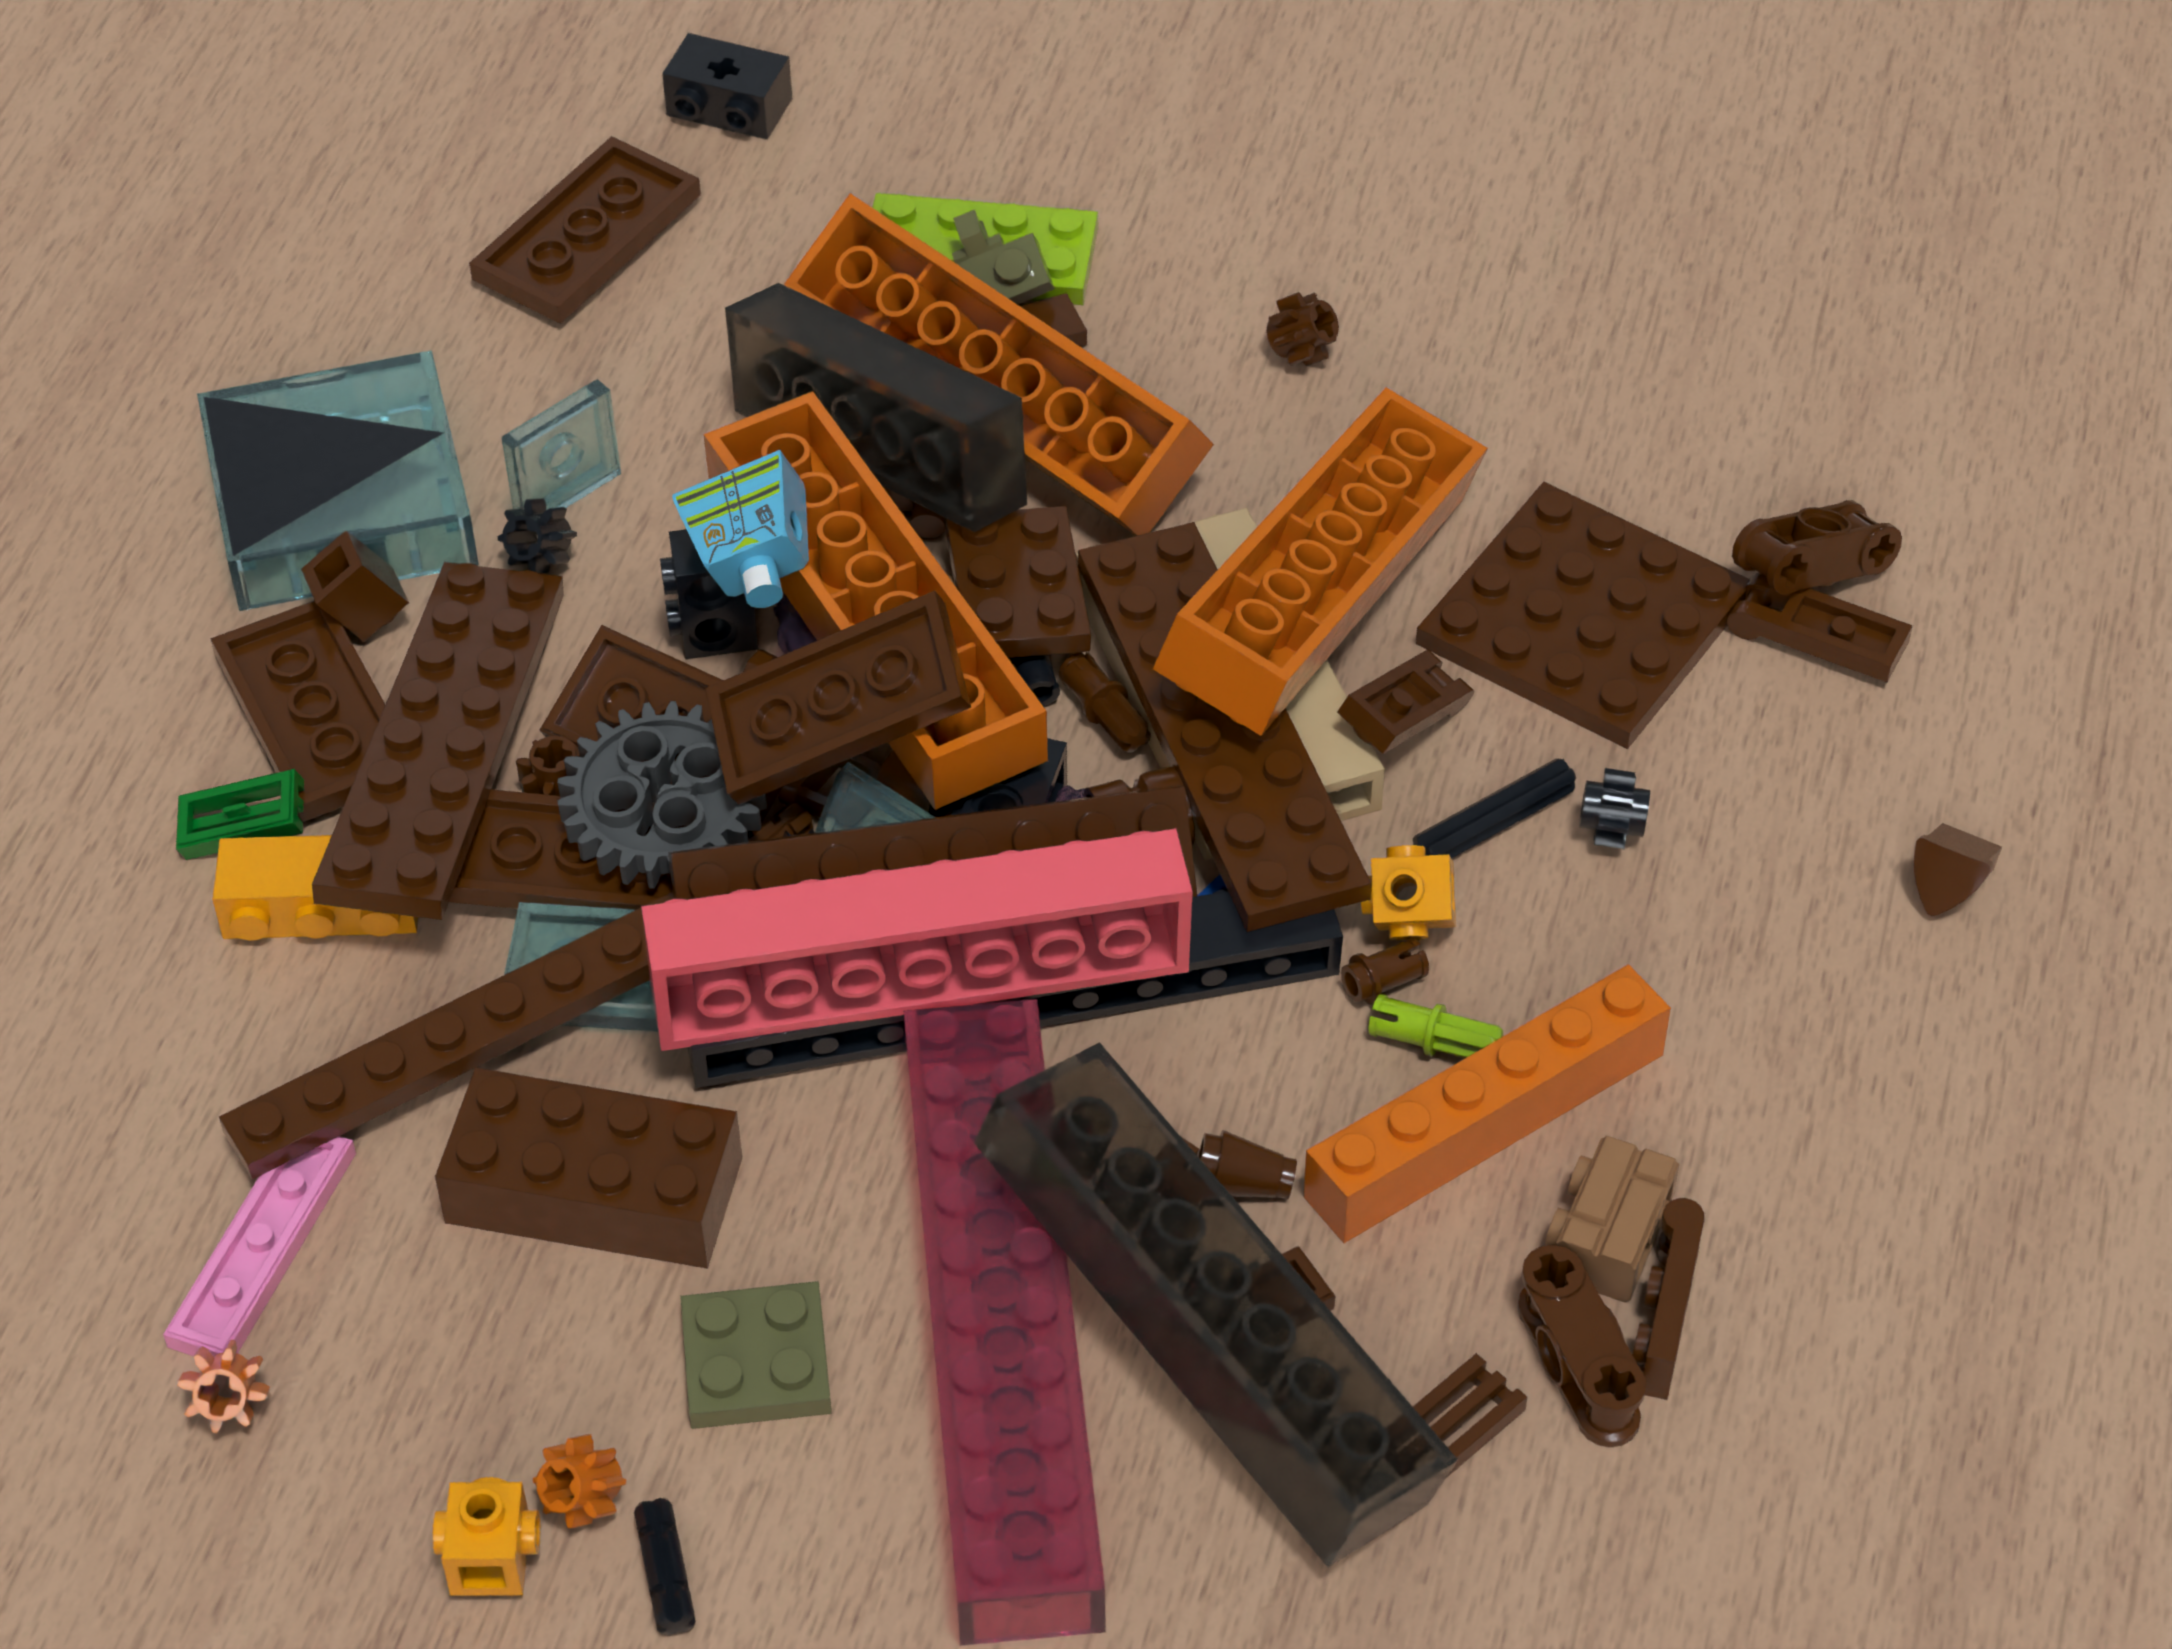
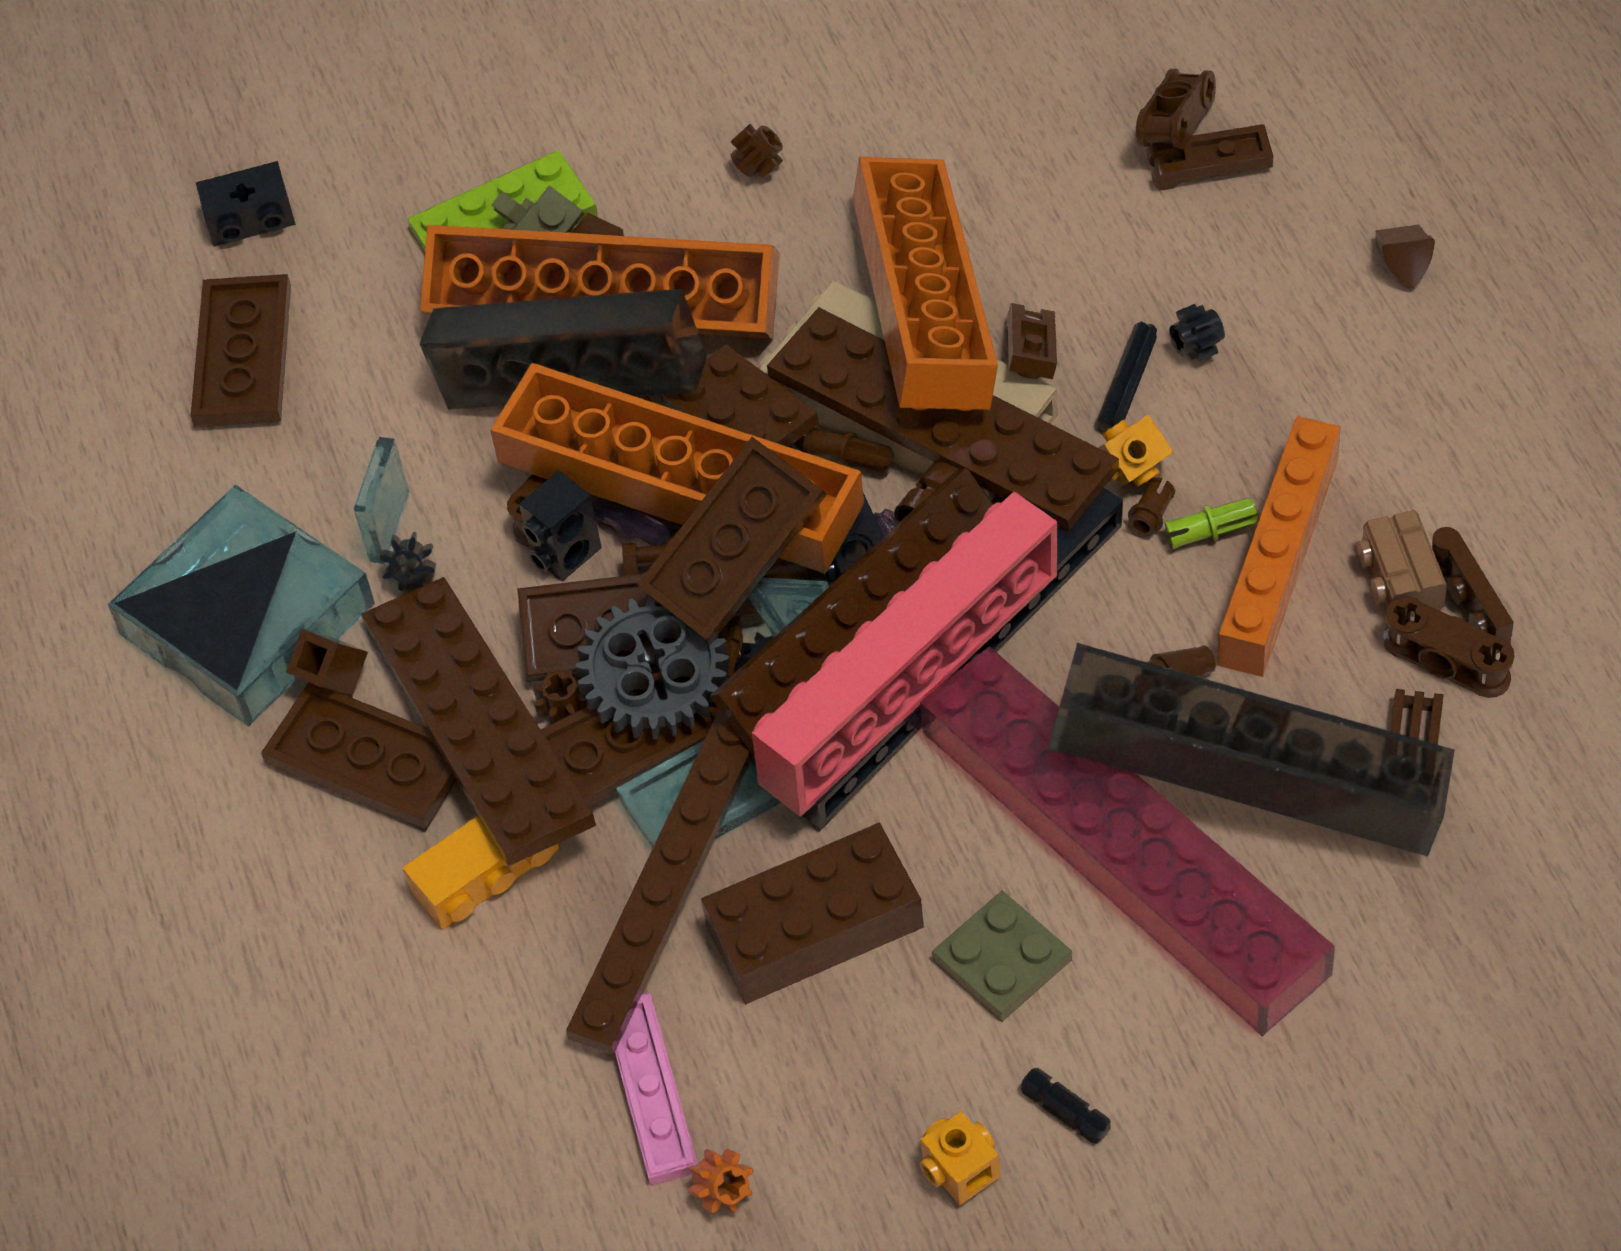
camera: 30 degrees left, 5 degrees up
green tile [176,769,304,860] -> none
orange gear [533,1434,626,1528] -> none
medium azure torso [672,450,809,608] -> none
reddish brown plate [1416,482,1749,749] -> none

